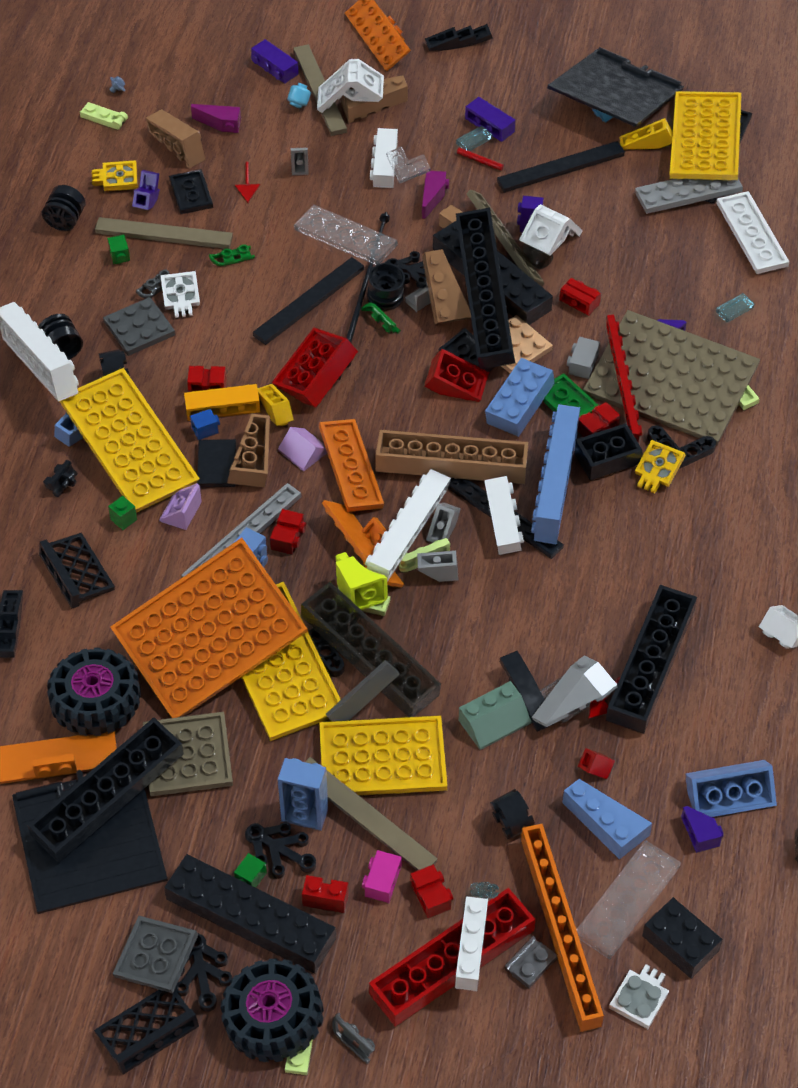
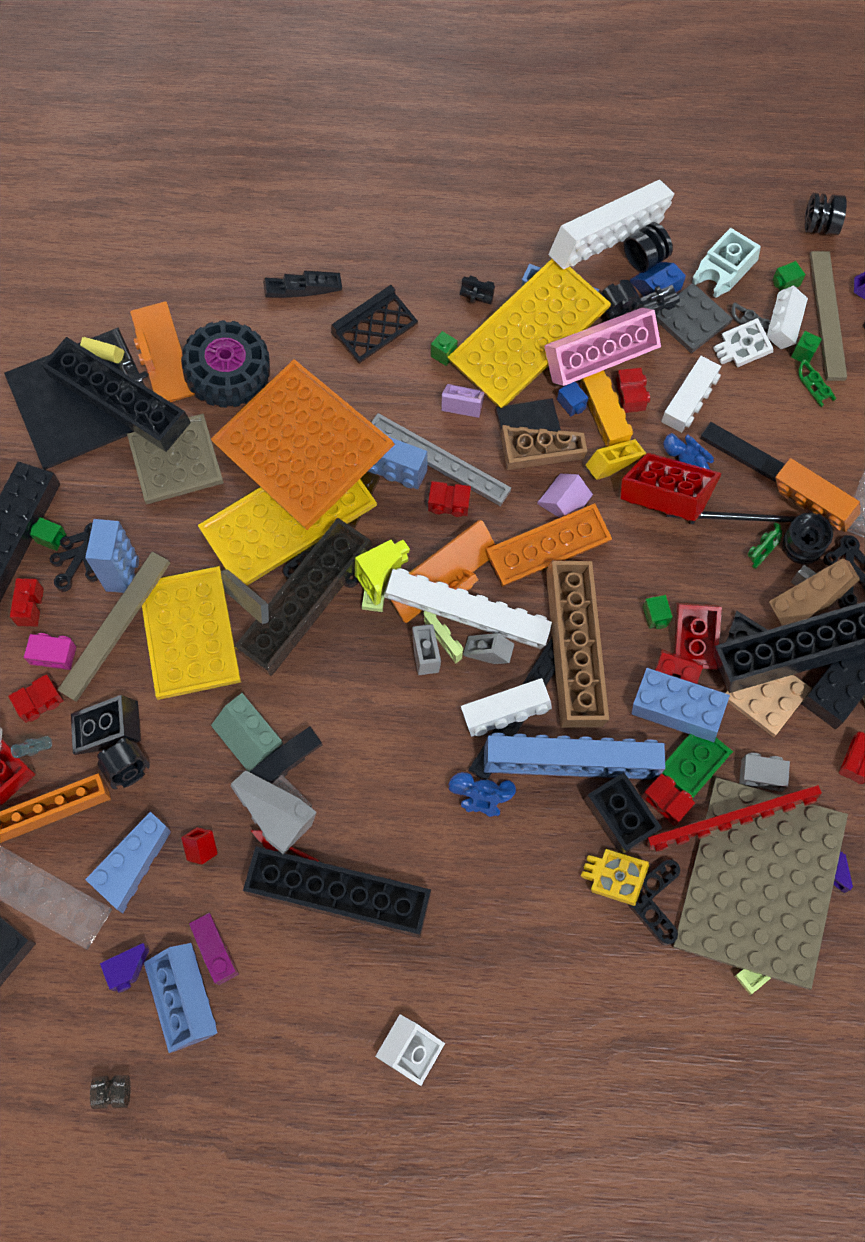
camera: 80 degrees right, 15 degrees up
none -> black slope [71,695,141,755]
none -> light yellow brick [80,337,125,363]
none -> magenta slope [189,913,239,985]
none -> blue animal [449,772,516,817]
none -> bright pink brick [544,308,661,386]
none -> blue slope [630,262,686,297]
none -> black hips [641,285,680,316]
none -> green brick [643,595,673,629]
none -> red brick [655,649,703,684]
none -> white brick [661,356,721,433]
none -> blue animal [663,433,714,470]
none -> light aqua brick [692,228,761,298]
none -> white brick [767,285,808,349]
none -> orange brick [775,458,860,533]
none -> green brick [791,331,822,363]

